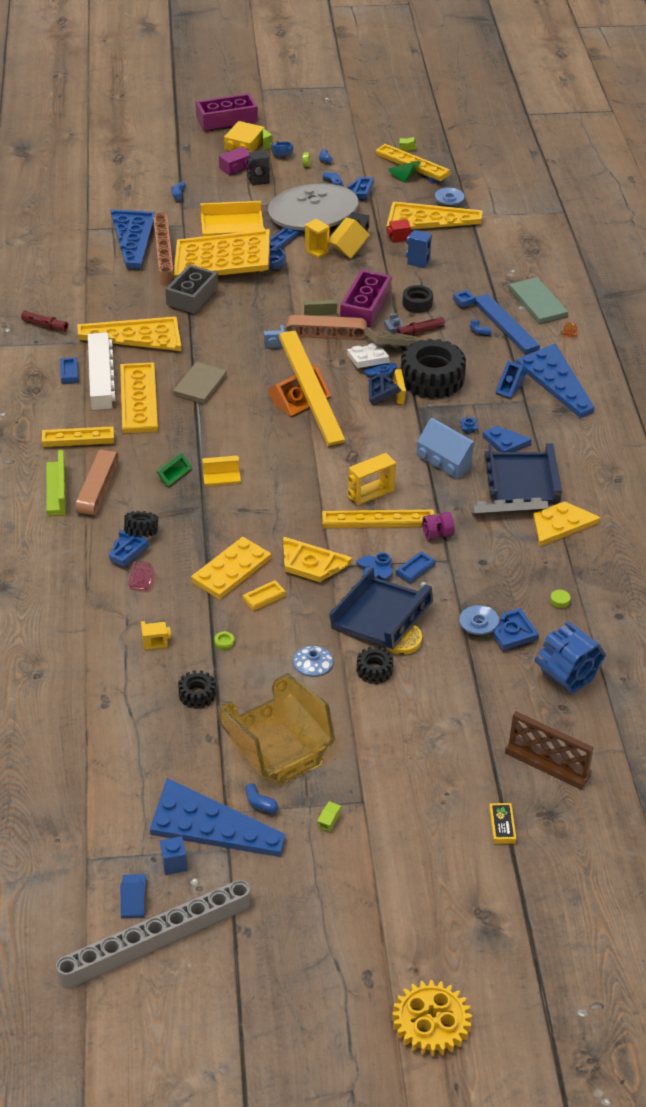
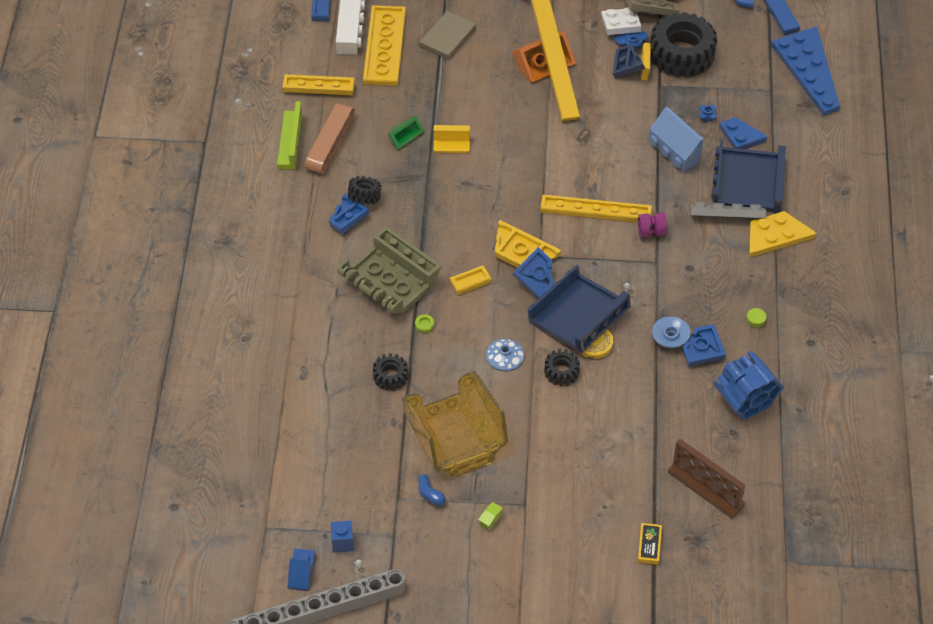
camera: 10 degrees right, 10 degrees up
clear pink bracket [128,561,155,590] -> none
yellow brick [141,621,171,650] -> none
blue wing [149,778,285,857] -> none
yellow plate [191,537,271,600] -> none
yellow window [347,453,396,505] -> none
blue plate [356,552,392,579] -> none
blue tile [396,551,436,584] -> none
blue slope [495,360,528,398] -> none
clear orange plate [561,322,579,337] -> none
none -> olive slope [337,226,442,314]
none -> blue plate [512,247,554,299]

